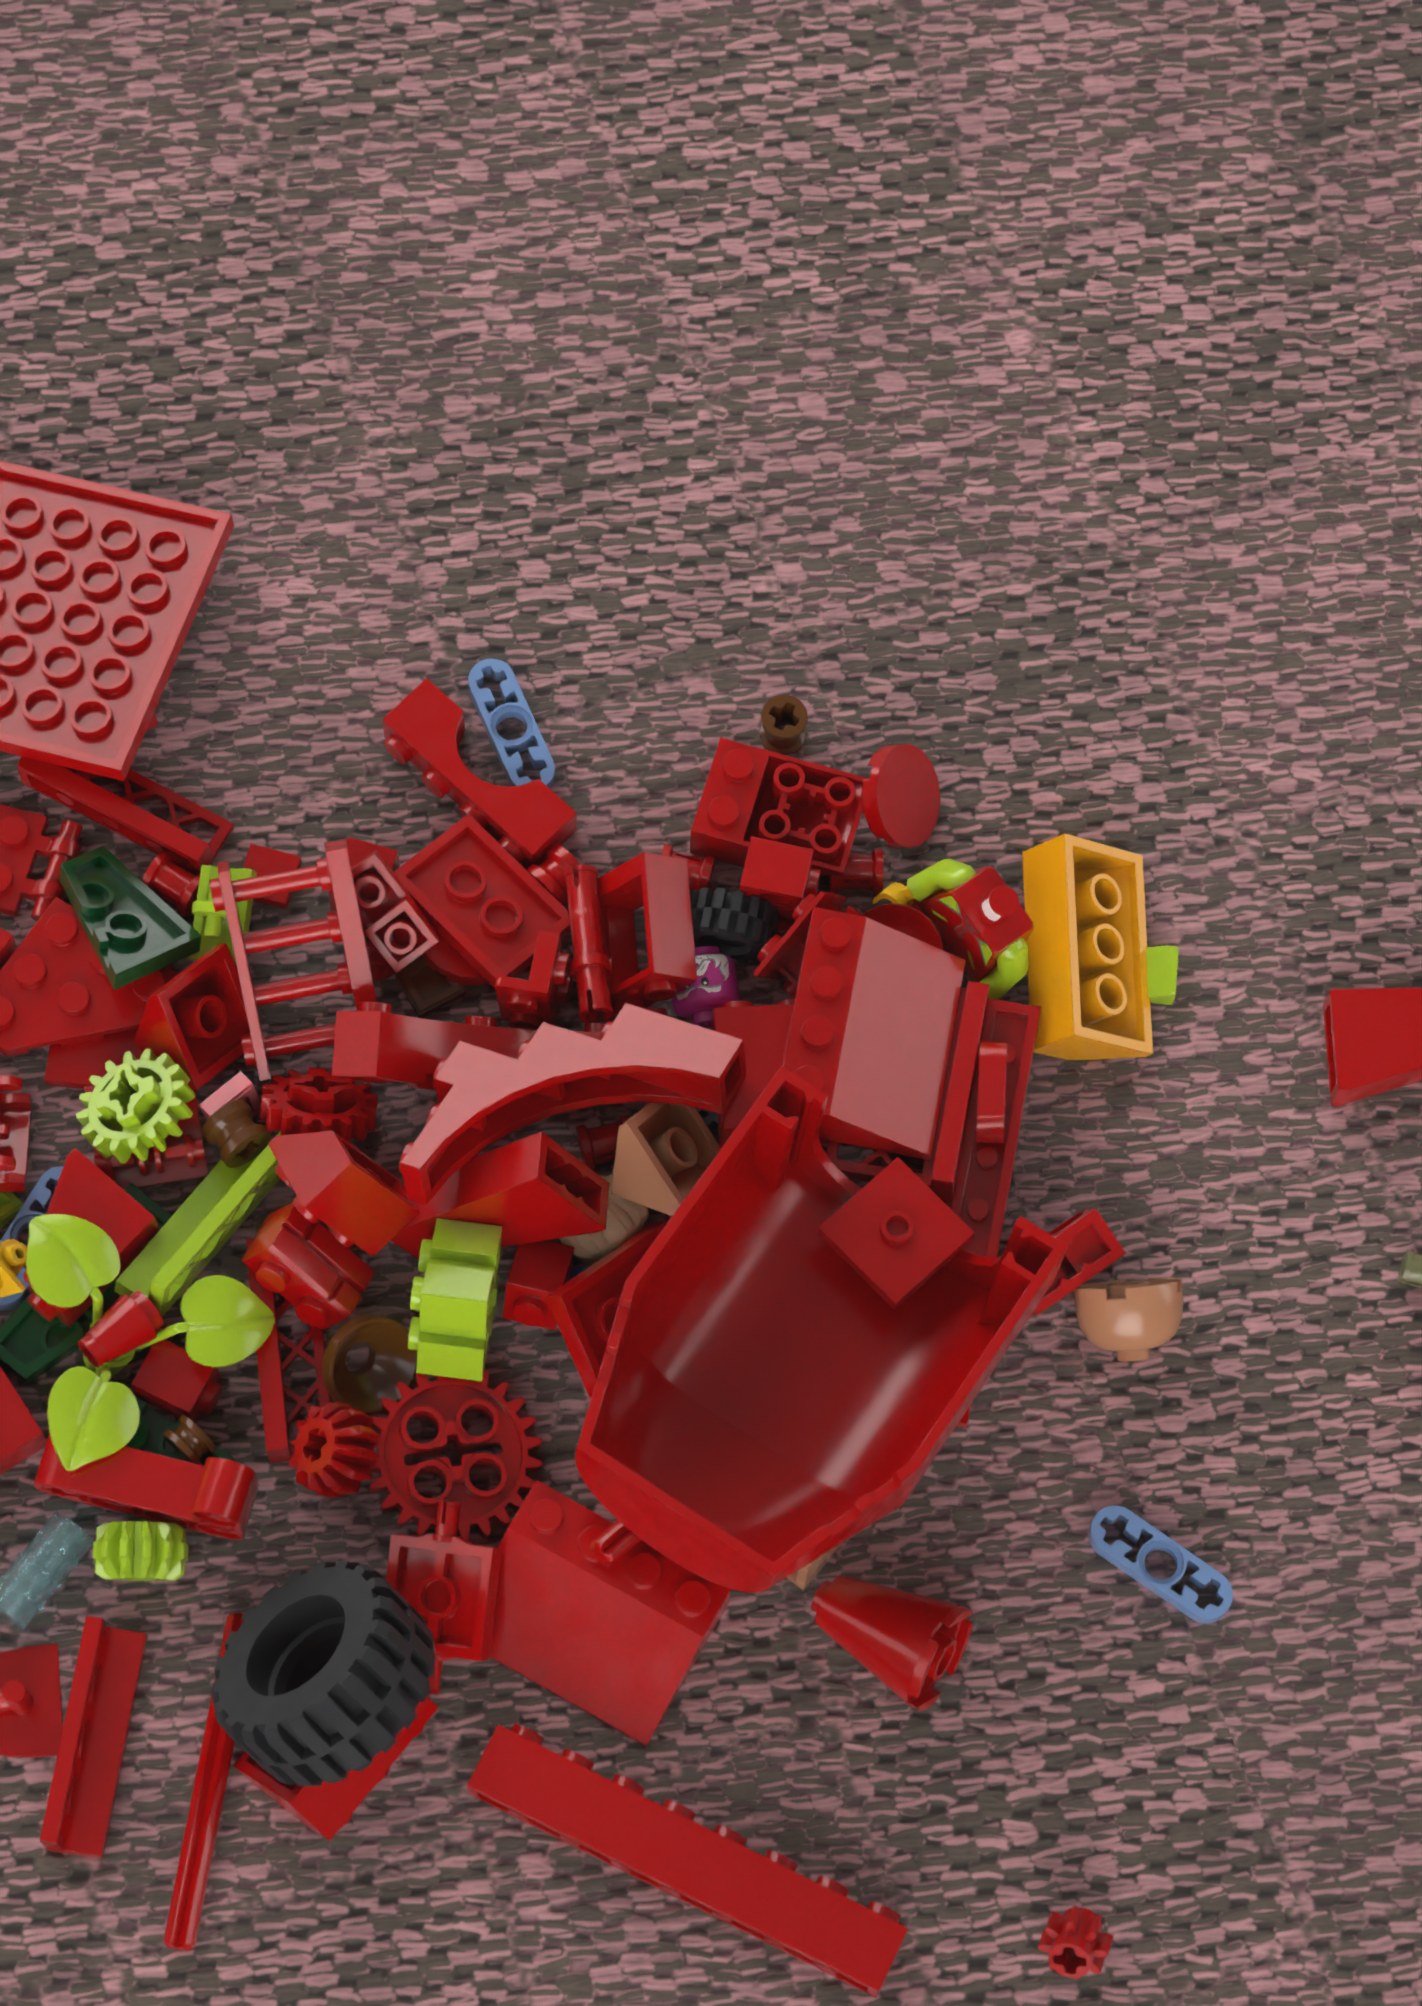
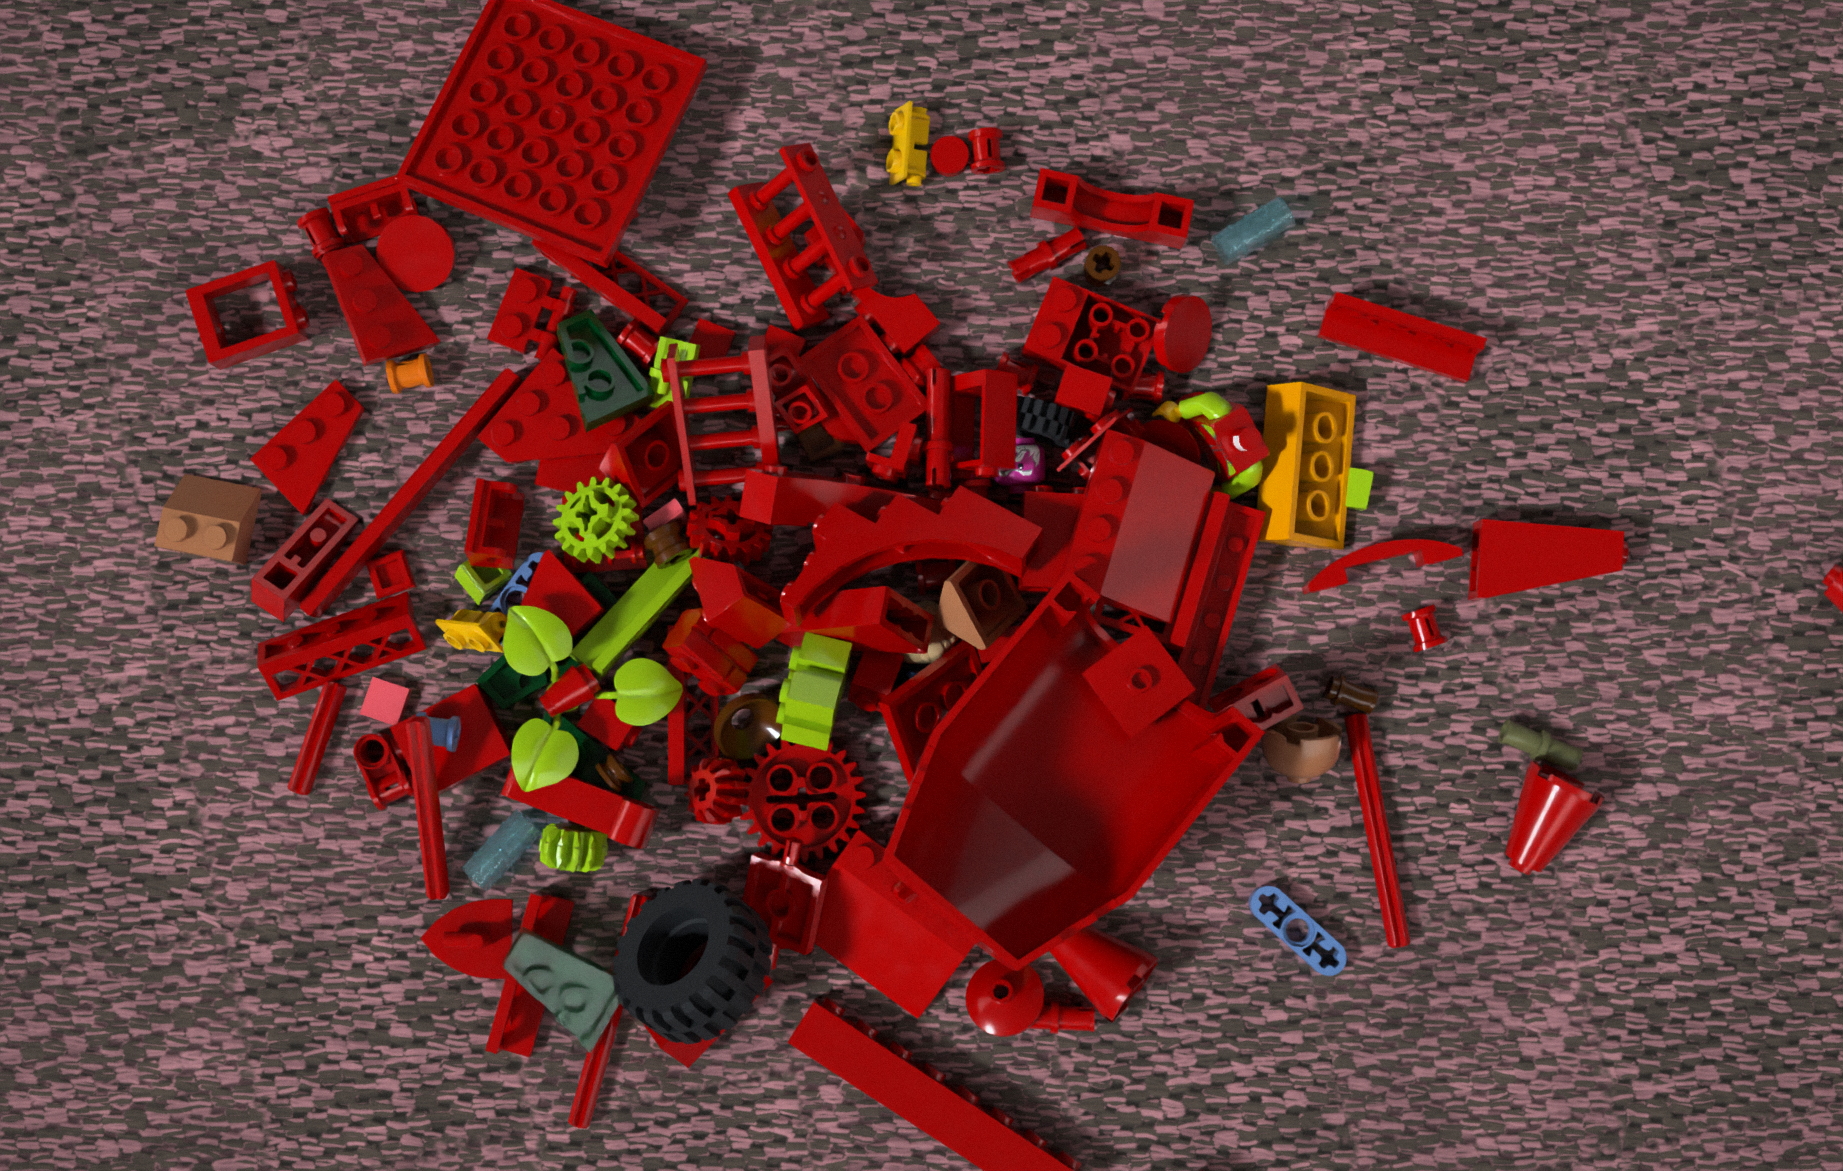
camera: 10 degrees right, 15 degrees up
medium blue beam [468,659,555,789] -> none
red beam [976,1042,1007,1143] -> none
none -> clear green wing [503,927,620,1053]
none -> red fence [727,142,879,331]
none -> yellow hinge [886,101,930,187]
none -> red tile [930,136,969,177]
none -> red dish [965,959,1045,1037]
none -> red bush [968,127,1005,175]
none -> red pin [1007,226,1087,284]
none -> red pin [1028,1001,1095,1034]
none -> red arch [1030,168,1195,249]
none -> clear light blue axle [1211,197,1295,266]
none -> red slope [1302,539,1463,595]
none -> red fence [1317,291,1487,383]
none -> reddish brown pin [1324,675,1378,714]
none -> red axle [1344,713,1411,948]
none -> red bush [1401,604,1448,653]

